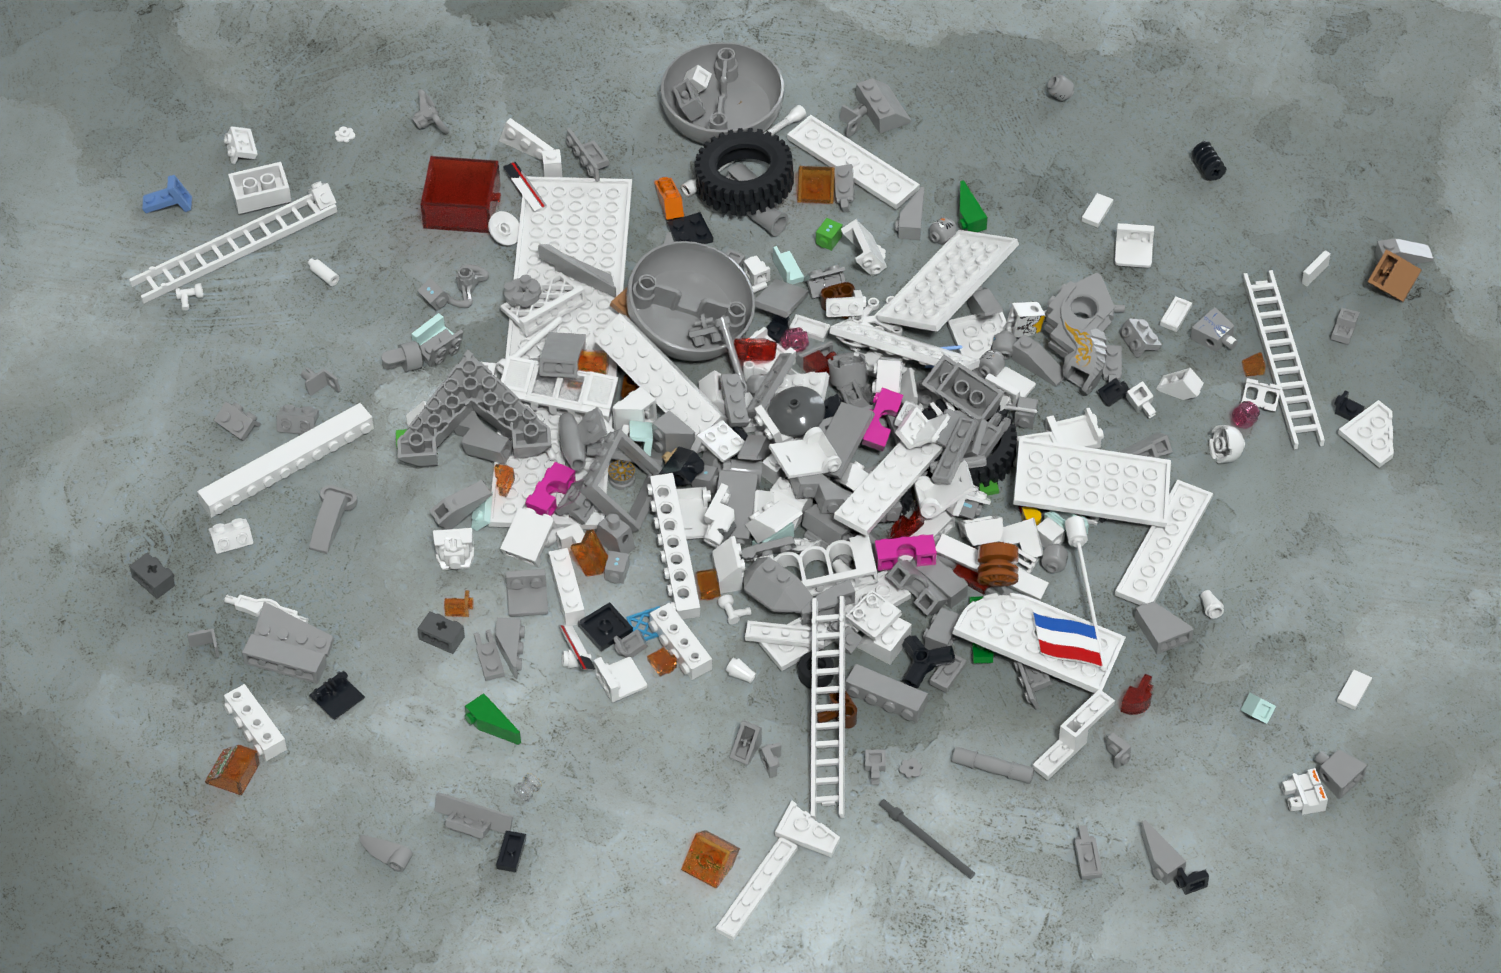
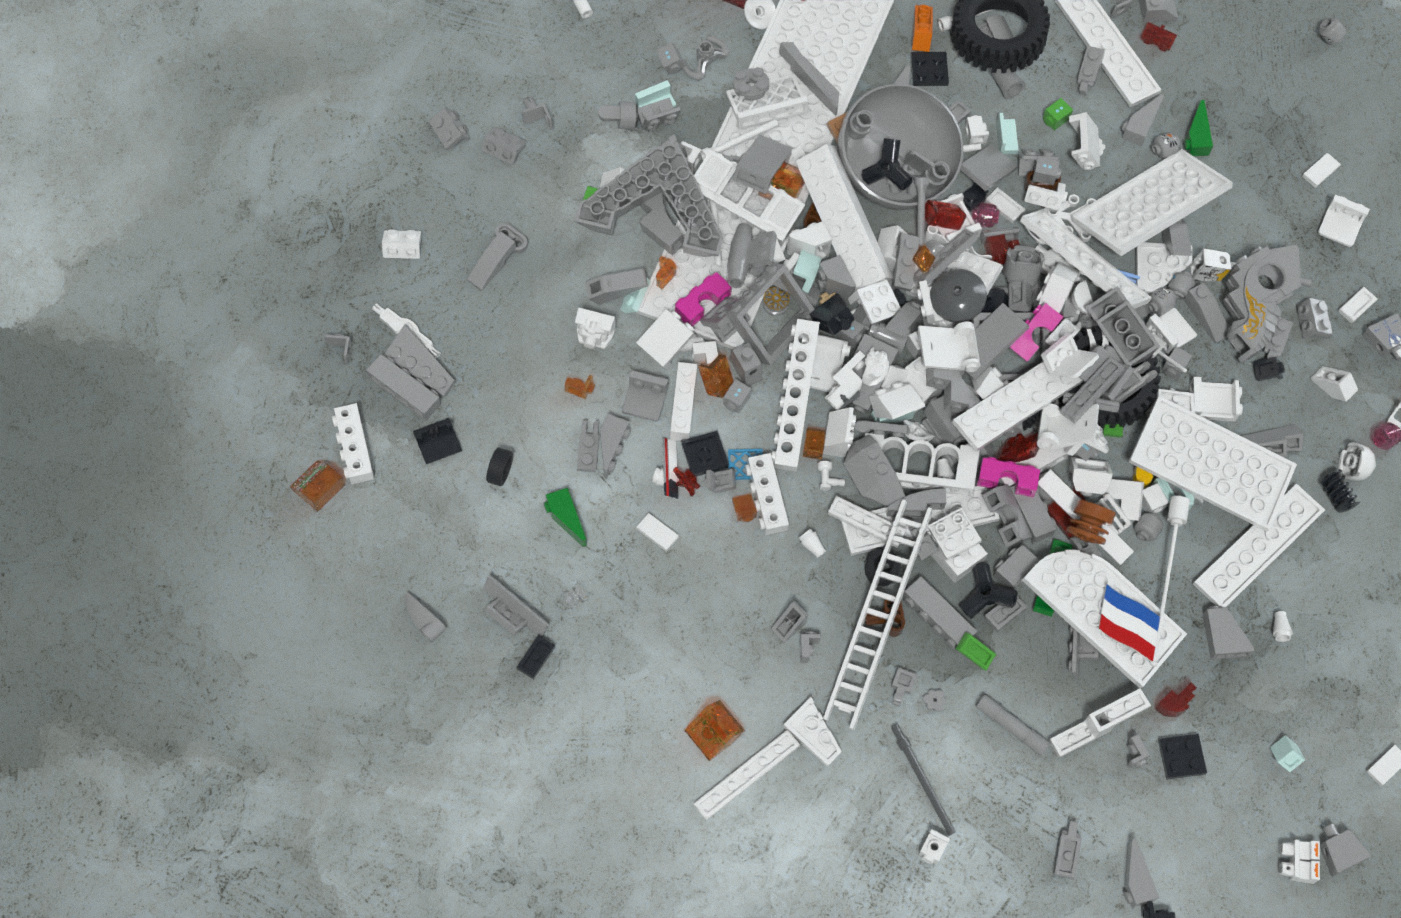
camera: 15 degrees right, 15 degrees up
dark grey brick [129,553,175,599] -> none
white brick [197,403,374,518] -> none
dark grey brick [418,611,465,654] -> none
white bracket [594,657,647,703] -> none
clear orange slope [797,166,835,204] -> none
white brick [1126,381,1156,419] -> none
none -> black tyre [486,447,513,486]
none -> white tile [636,513,679,552]
none -> clear red animal [673,467,700,496]
none -> black piece [861,138,913,190]
none -> white hat [862,347,889,386]
none -> clear orange plate [912,245,935,272]
none -> white brick [919,829,950,865]
none -> bright green tile [955,632,996,671]
none -> light grey brick [1032,156,1061,185]
none -> white tile [1072,280,1093,317]
none -> clear red hips [1140,22,1177,52]
none -> black plate [1158,734,1207,780]
none -> black piece [1321,469,1360,513]

